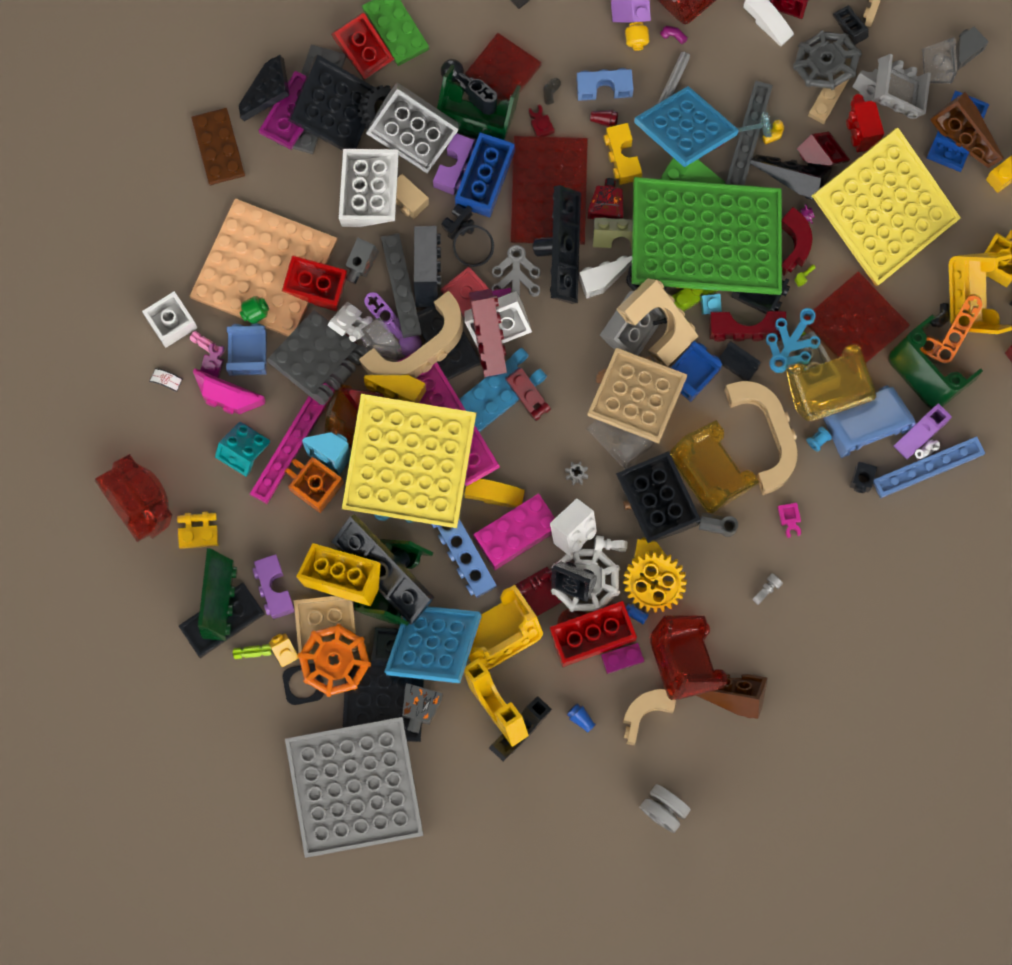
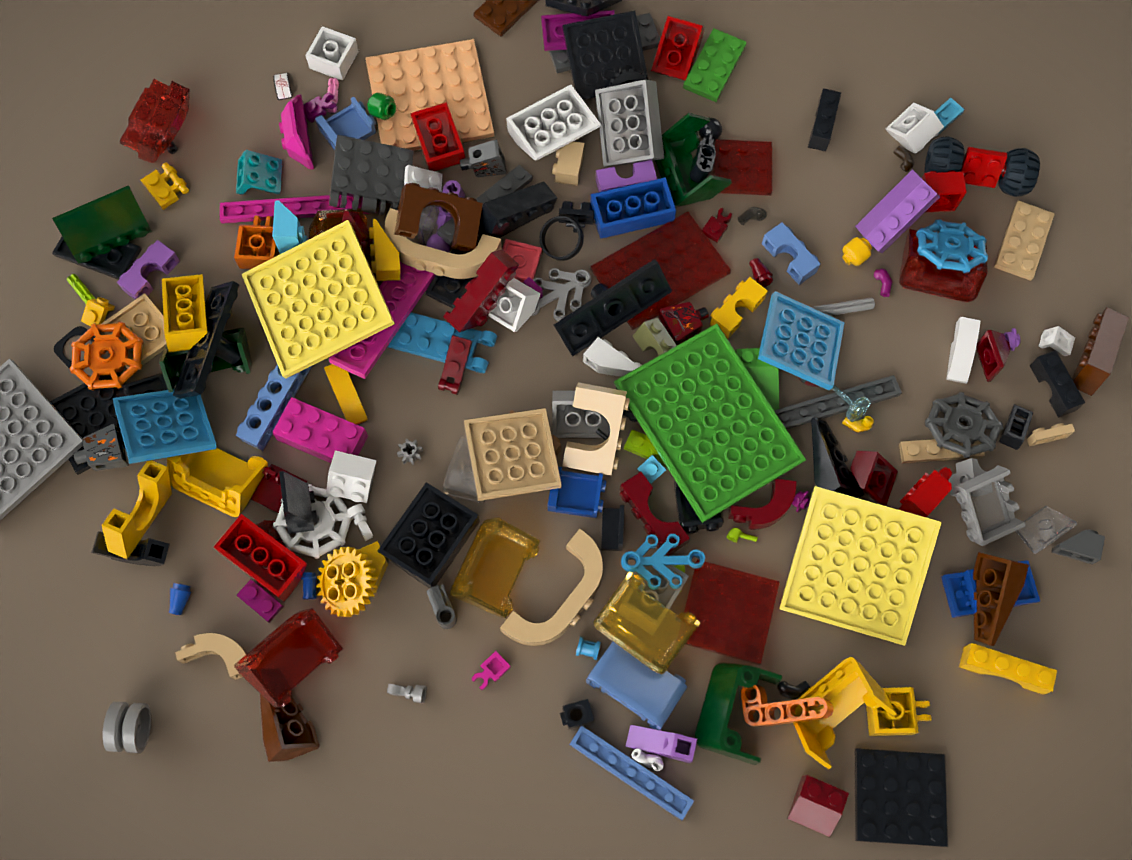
camera: 55 degrees right, 5 degrees down
none -> reddish brown arch [394,183,483,253]

